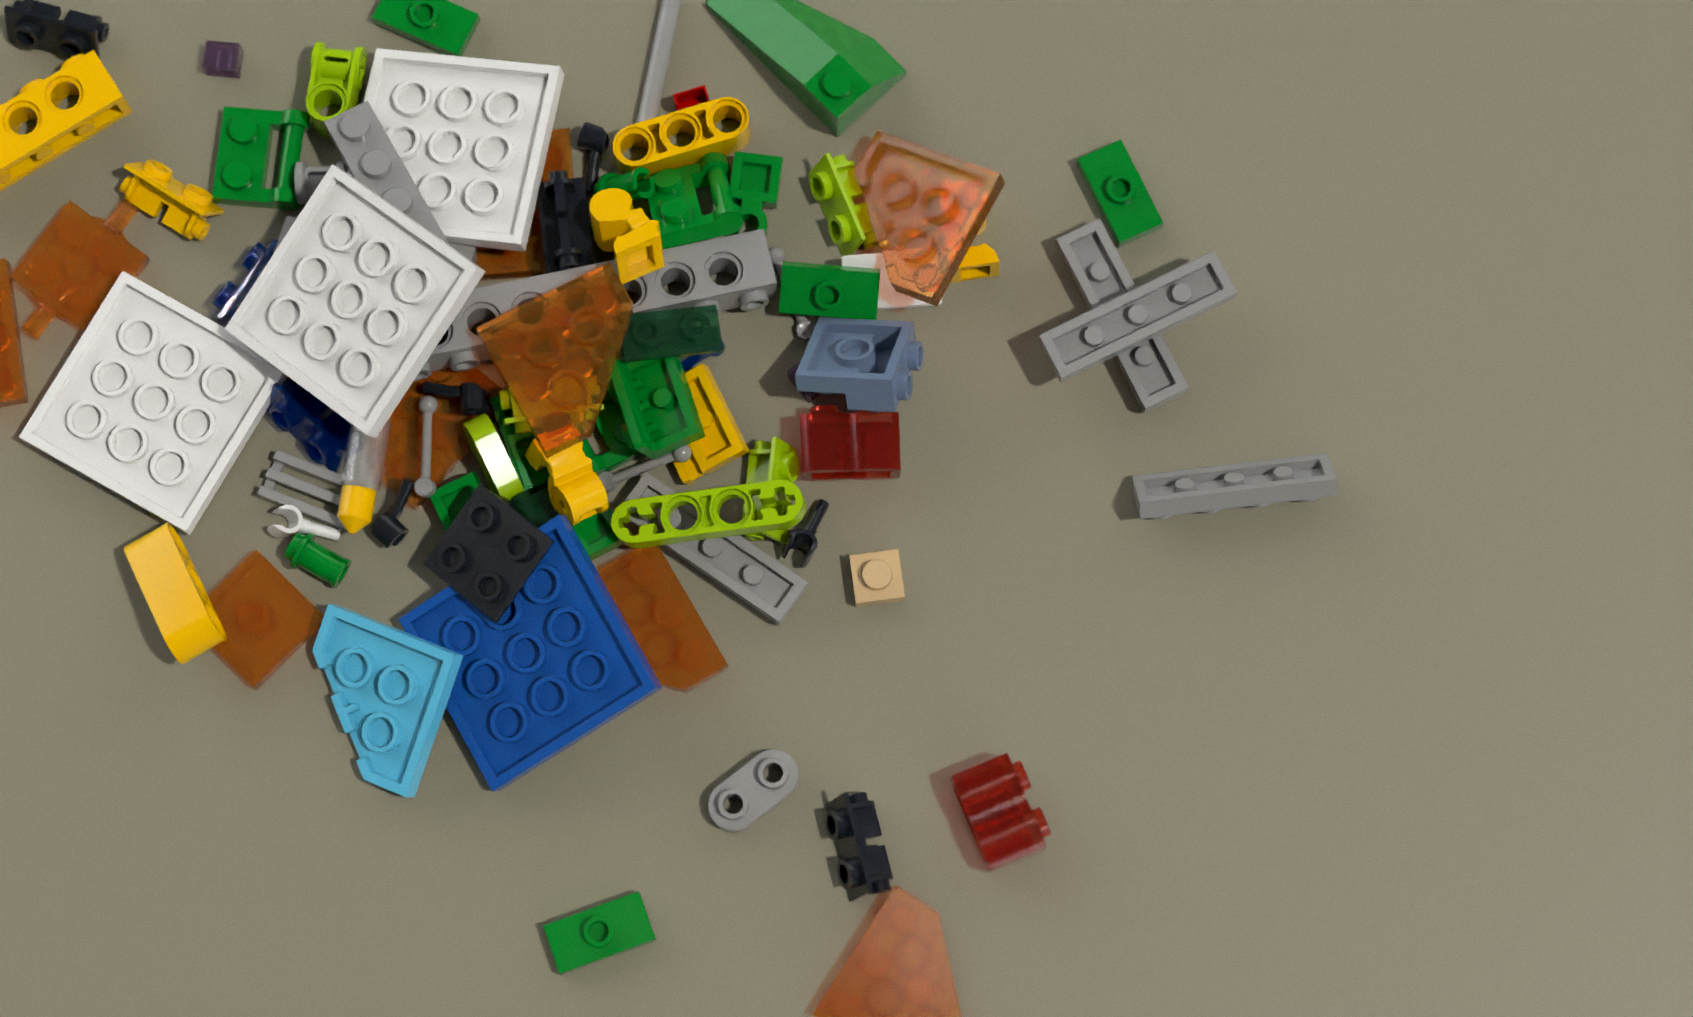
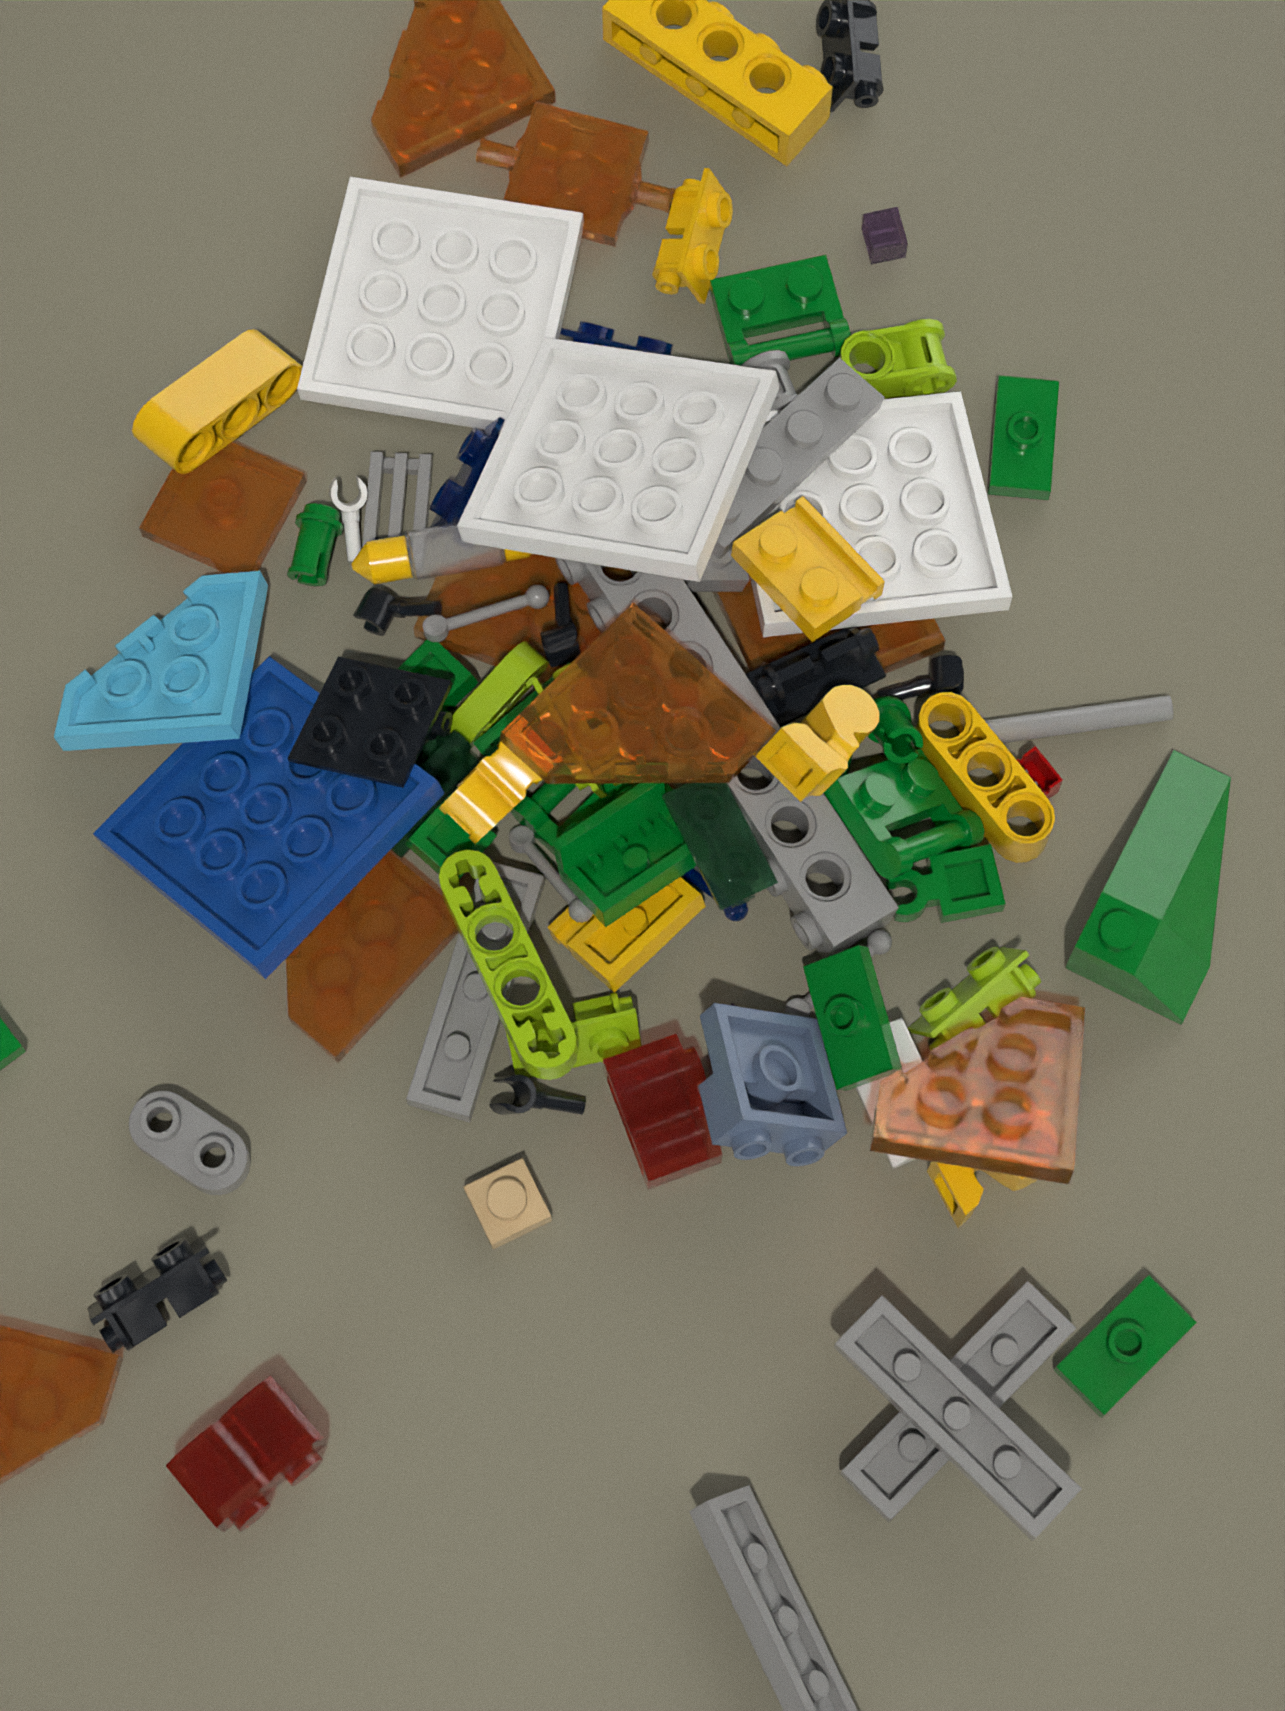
camera: 70 degrees right, 5 degrees down
none -> yellow plate [731,496,885,642]

